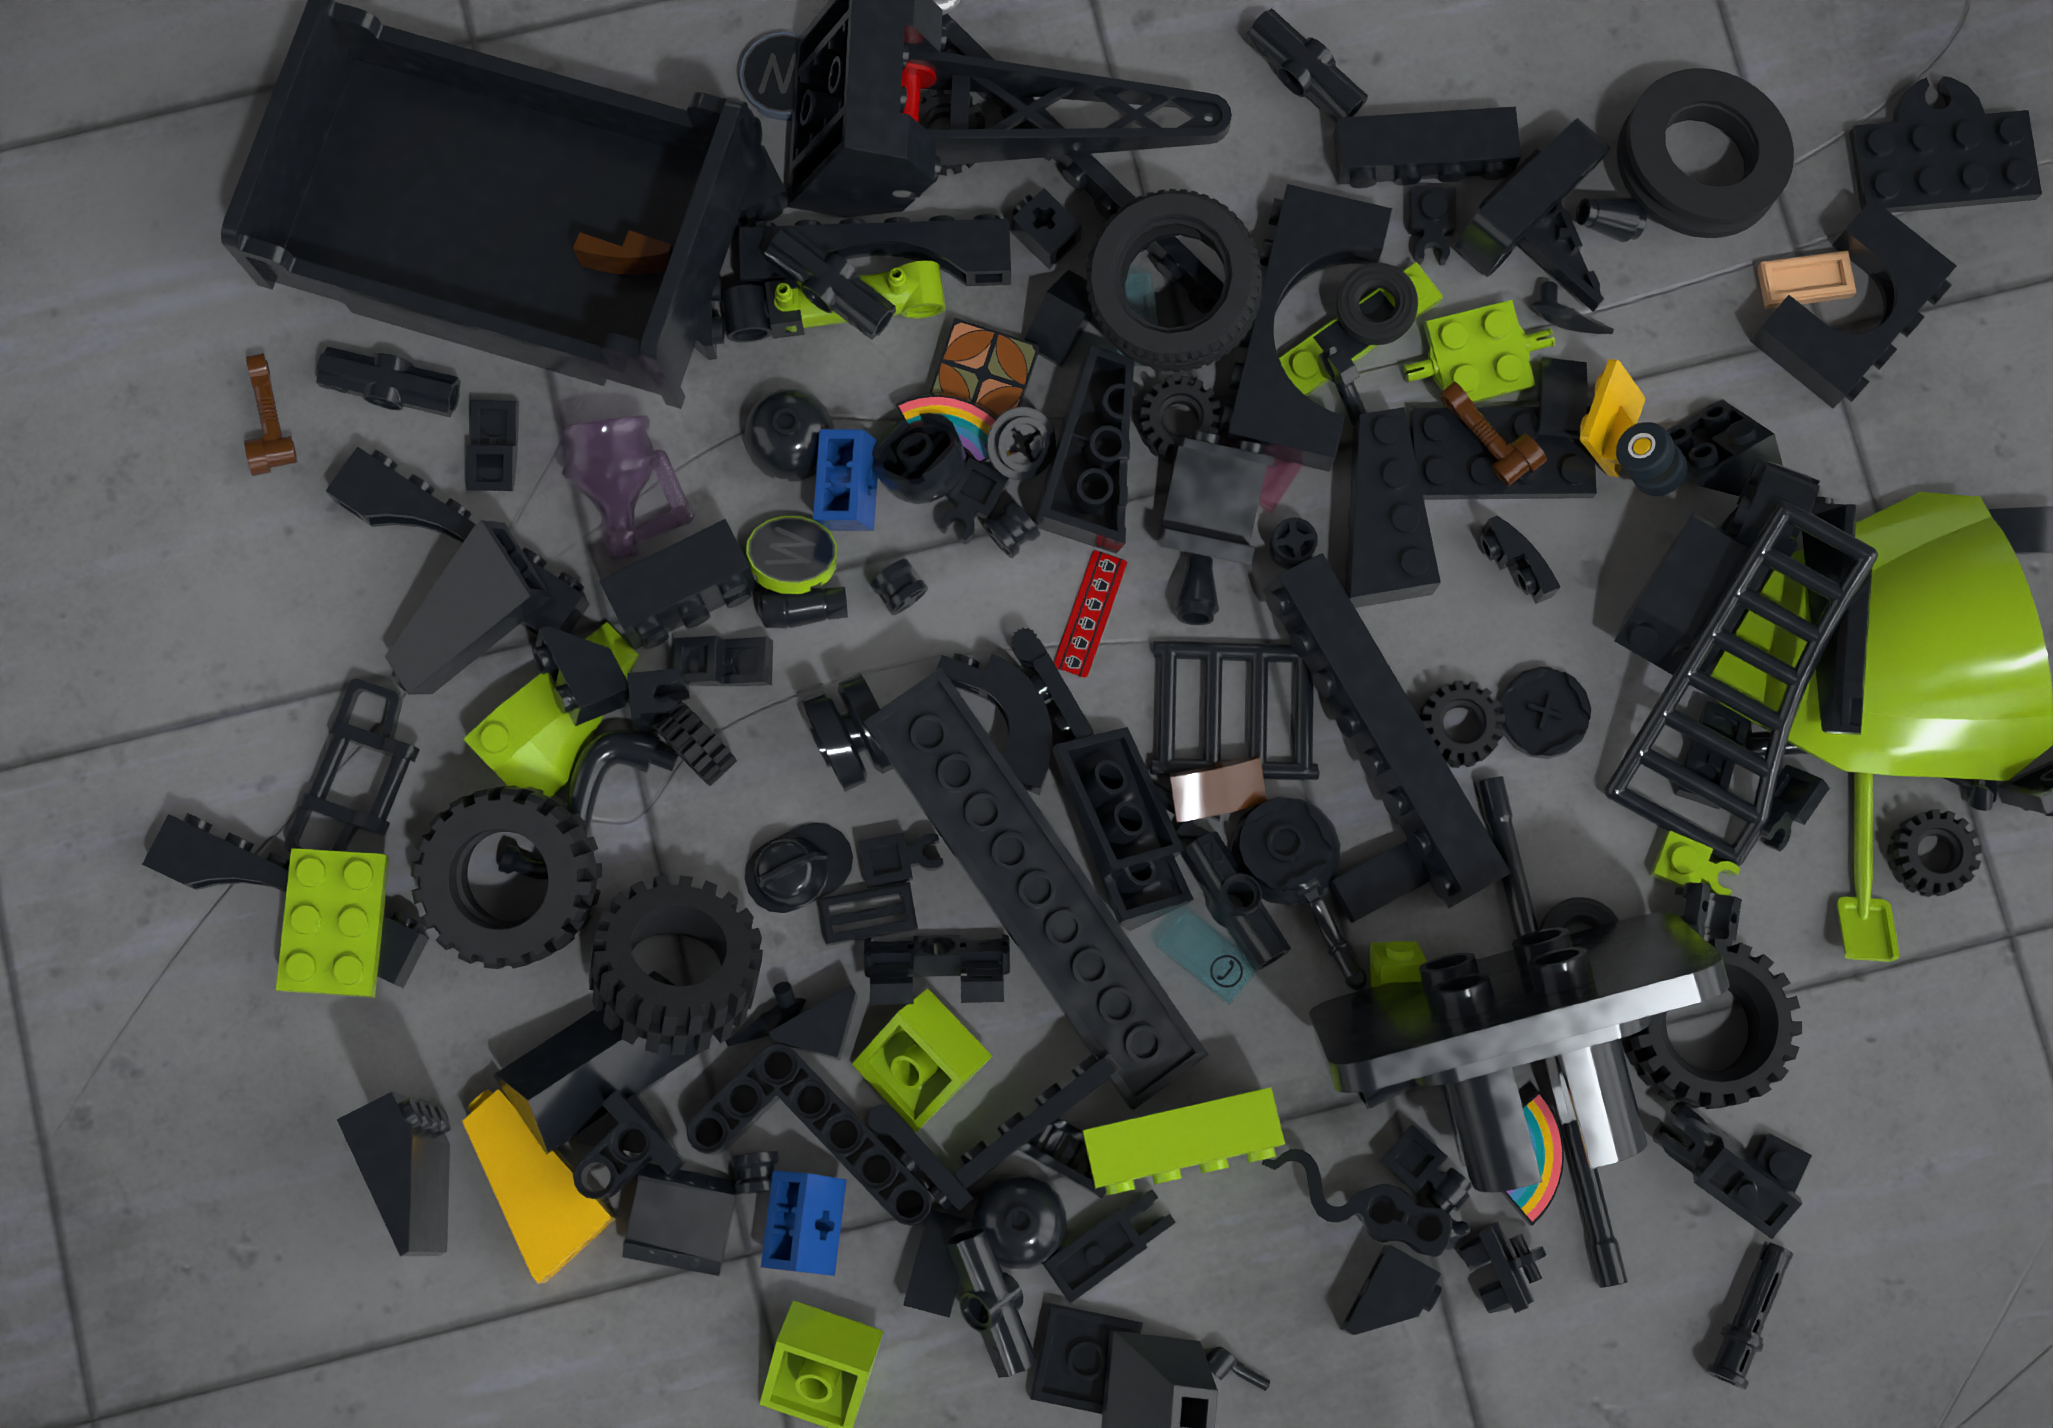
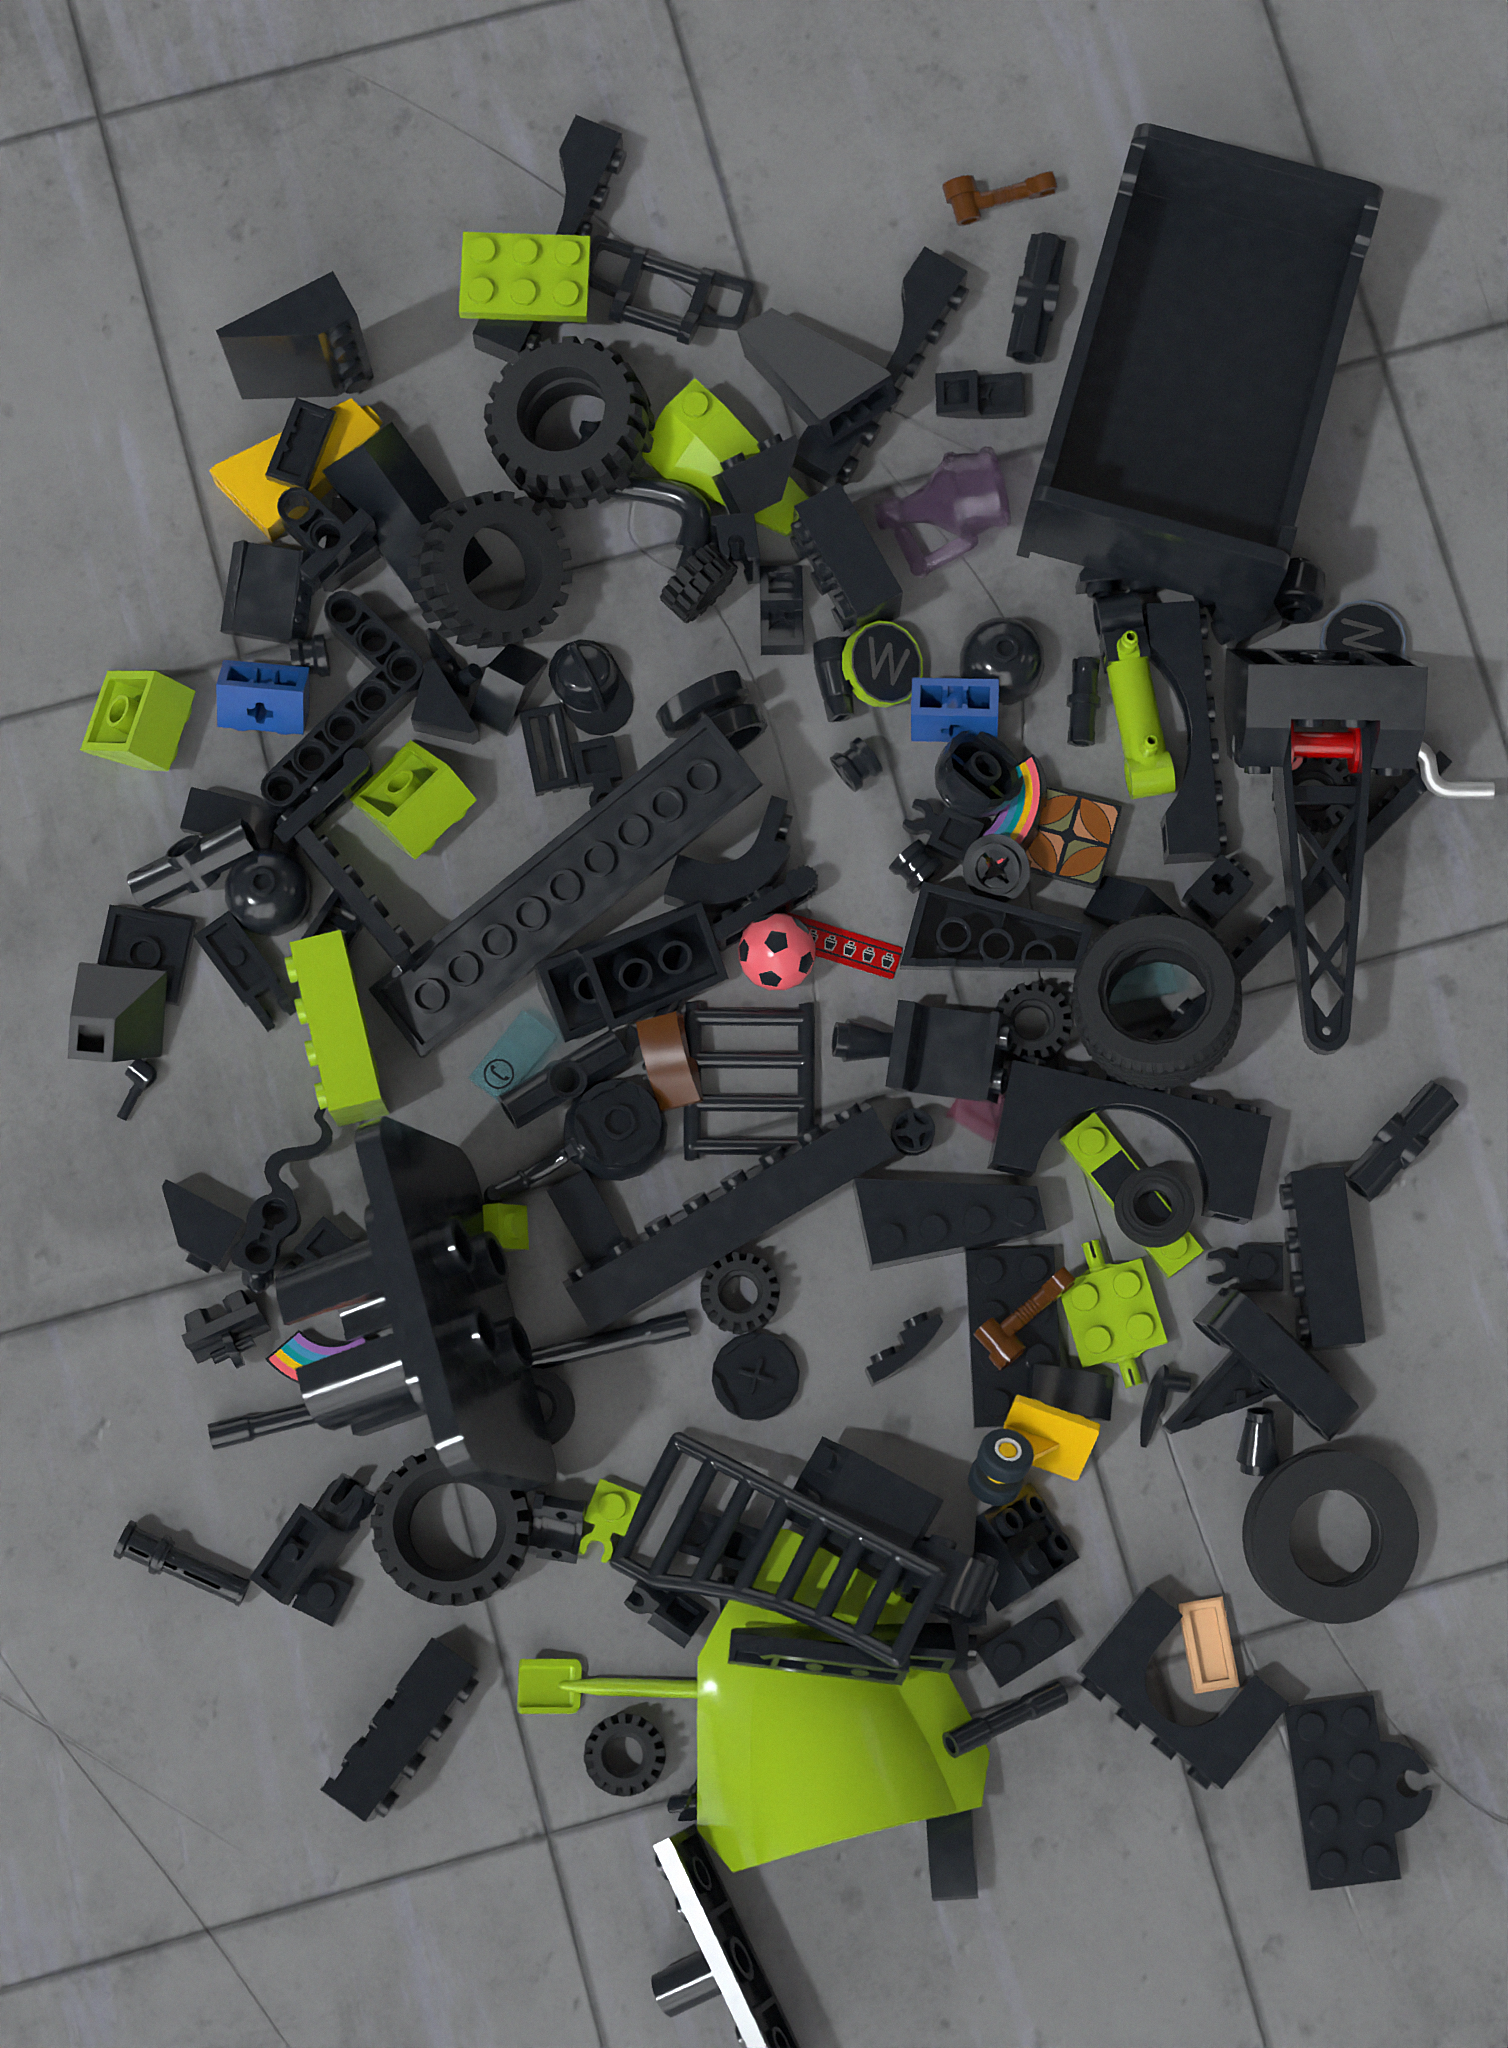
camera: 90 degrees right, 0 degrees up
reddish brown slope [573,230,673,275] -> none
black piece [764,225,896,340] -> none
black piece [864,934,1010,1005] -> none
black bar [1318,345,1367,426] -> none
none -> black plate [265,398,338,490]
none -> black wedge [320,1637,480,1822]
none -> black slope [469,643,548,737]
none -> coral piece [738,914,816,991]
none -> black piece [942,1680,1068,1758]
none -> black plate [977,1602,1076,1688]
none -> black pin [1066,656,1101,747]

